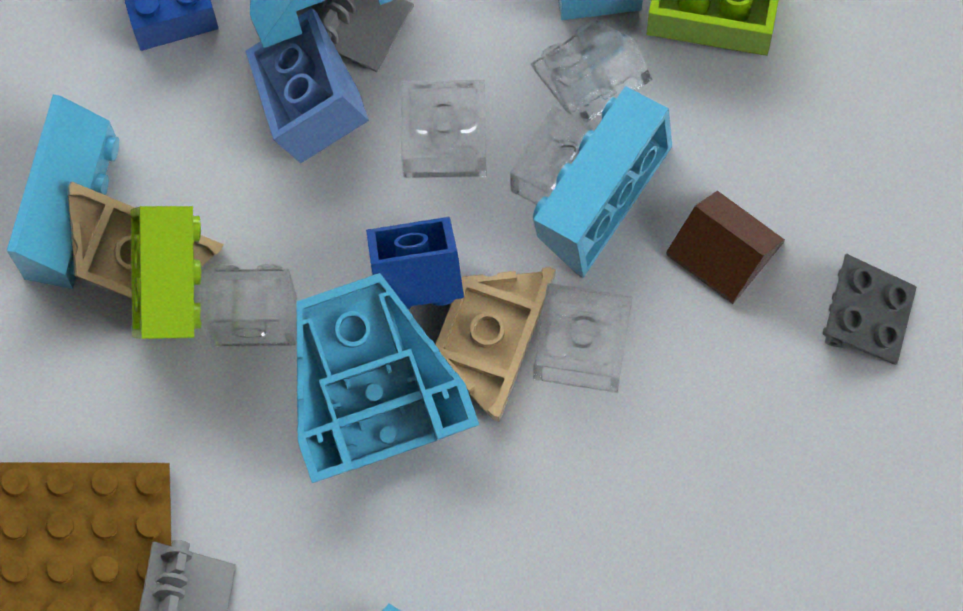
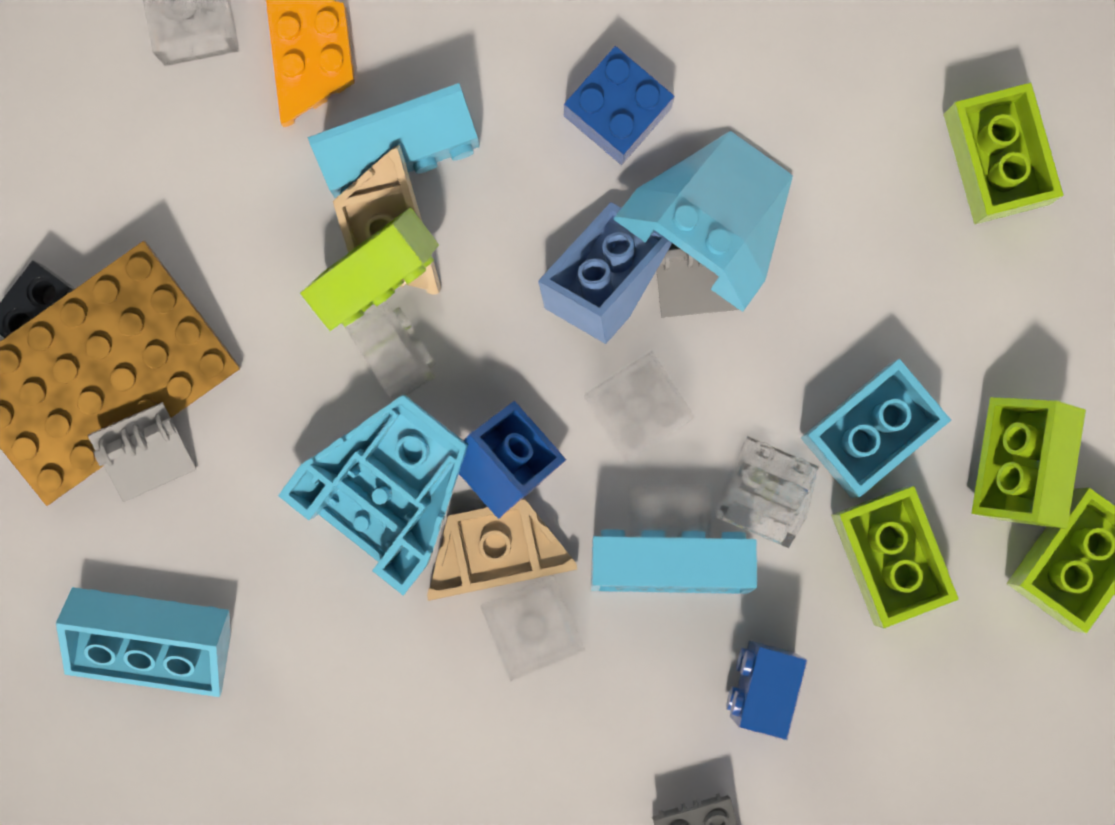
camera: 55 degrees right, 15 degrees up
reddish brown slope [666,190,785,304] -> none
none -> blue brick [726,640,807,740]

